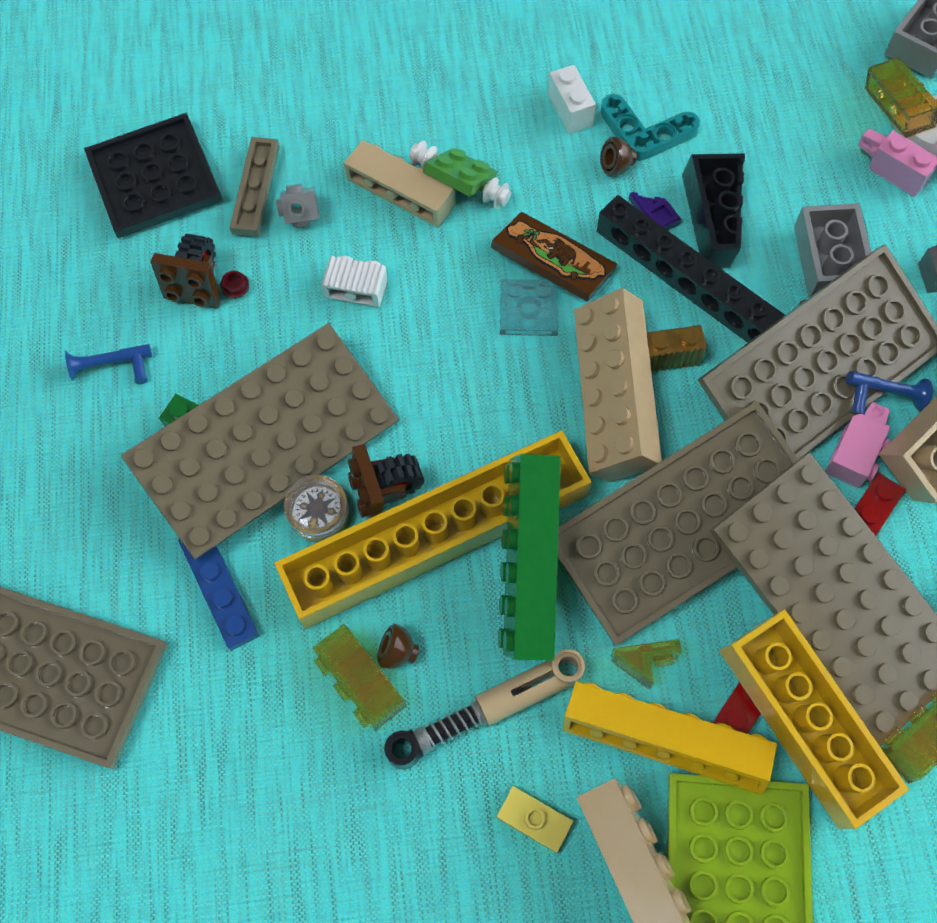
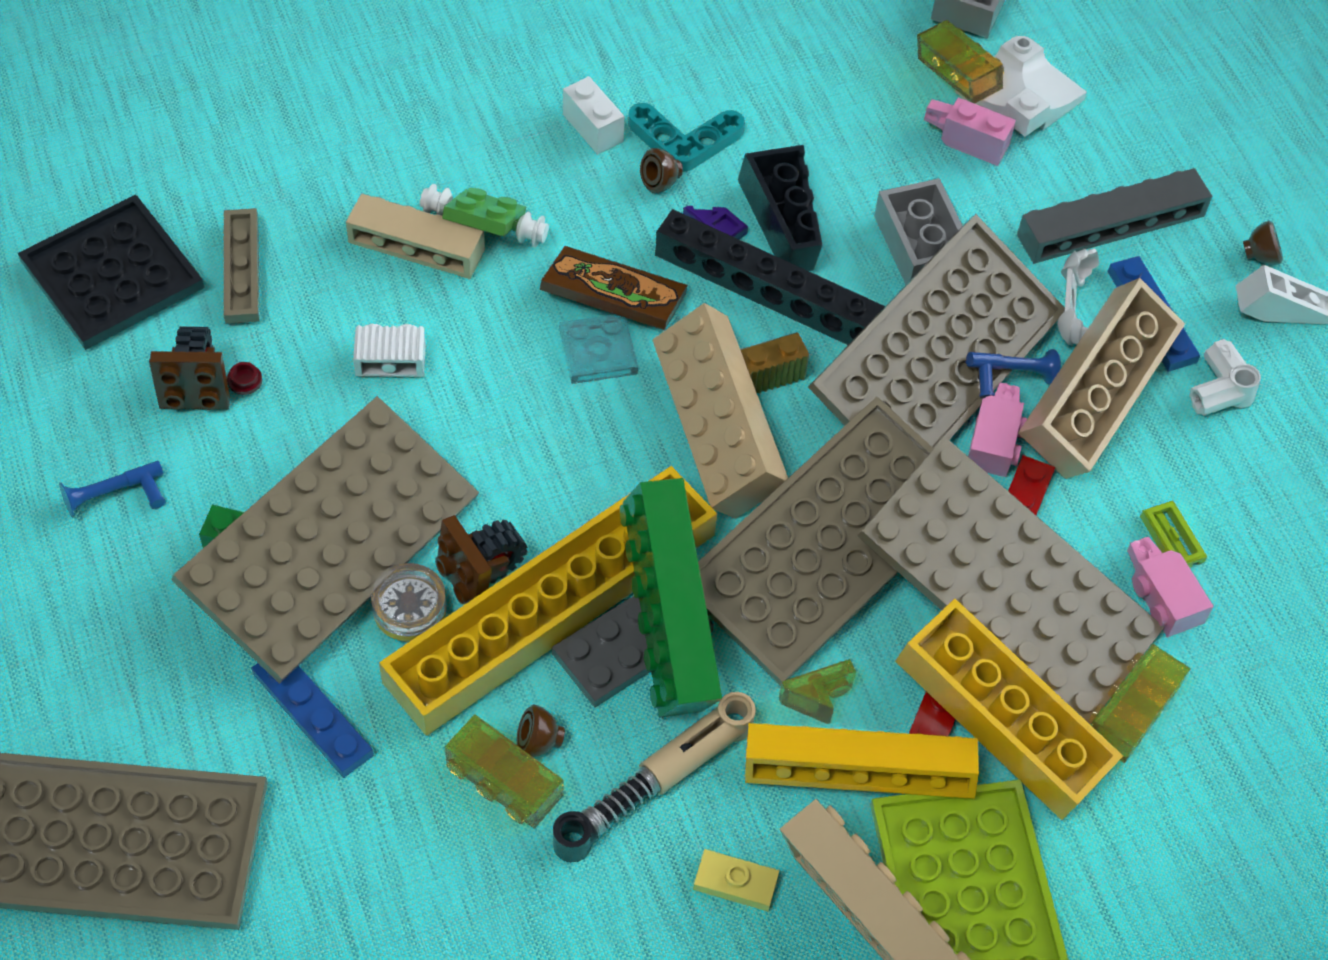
camera: 20 degrees left, 10 degrees down
light grey brick [276,184,319,227] -> none
none -> dark grey plate [552,596,714,708]

